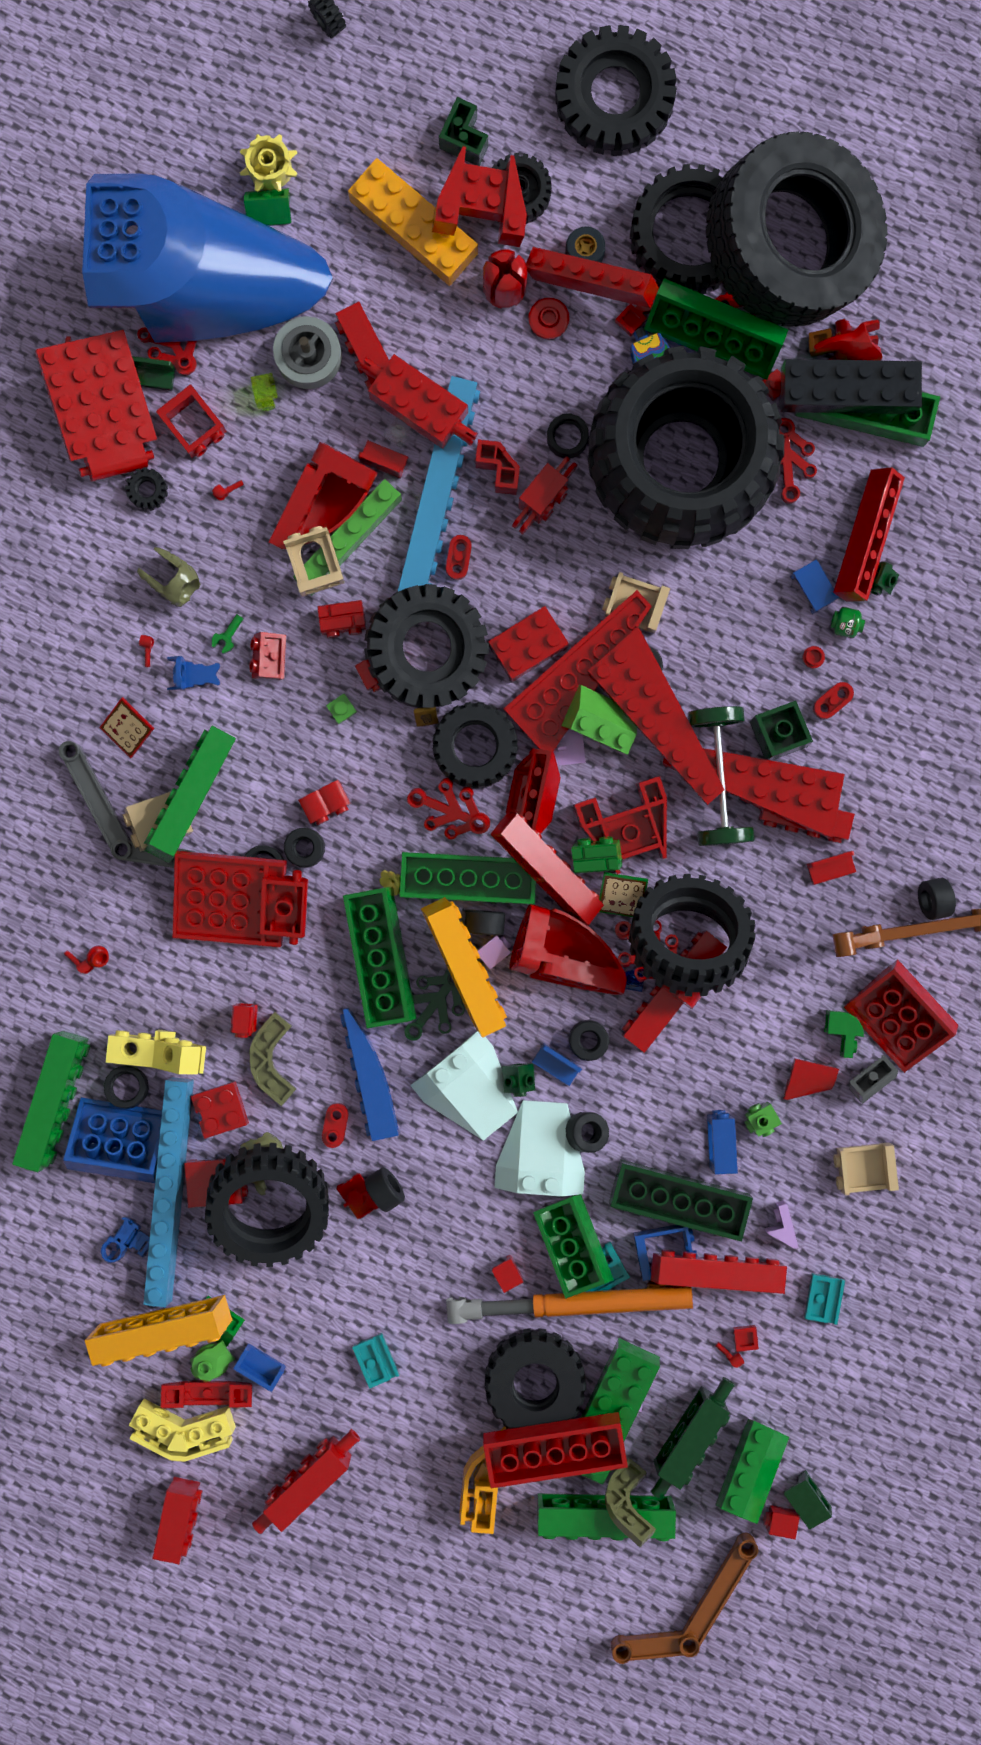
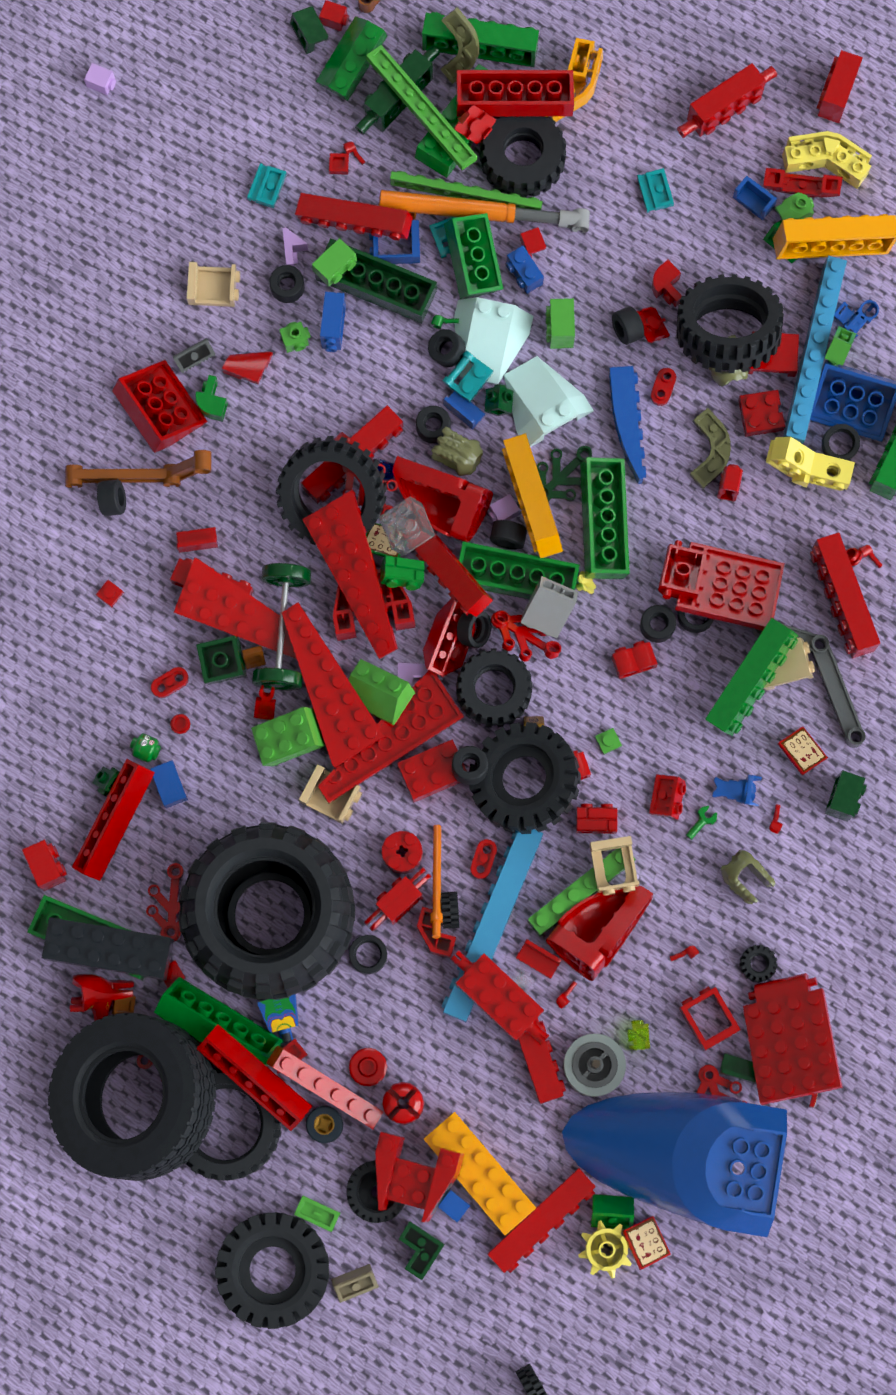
camera: 170 degrees left, 10 degrees down
none -> red brick [22,839,68,891]
none -> red plate [96,580,124,608]
none -> red brick [197,1024,312,1131]
none -> dark orange plate [242,646,266,669]
none -> bright green brick [251,707,325,767]
none -> red plate [254,685,276,720]
none -> black tyre [269,265,305,303]
none -> bright green plate [294,1196,340,1232]
none -> red wing [302,490,398,659]
none -> bright green brick [312,238,357,286]
none -> dark tan slope [331,1264,379,1303]
none -> bright green plate [366,45,478,170]
none -> clear brick [379,497,435,556]
none -> red brick [382,831,423,874]
none -> bright green plate [390,171,542,210]
none -> orange bar [430,825,443,939]
none -> green hand [431,315,459,329]
none -> olive piece [431,427,483,476]
none -> blue panel [438,1190,470,1223]
none -> black tyre [441,891,460,929]
none -> teal plate [442,350,494,403]
none -> black tyre [452,746,488,785]
none -> red piece [454,104,496,144]
none -> black tyre [457,611,492,648]
none -> red brick [487,1168,596,1273]
none -> blue brick [505,246,544,294]
none -> light grey brick [521,576,578,638]
none -> bright green brick [545,298,575,349]
none -> red hand [556,981,577,1009]
none -> piece [622,1216,671,1270]
none -> red brick [652,259,682,307]
none -> red brick [810,532,881,659]
none -> dark green brick [824,770,867,822]
none -> bright green brick [825,326,857,366]

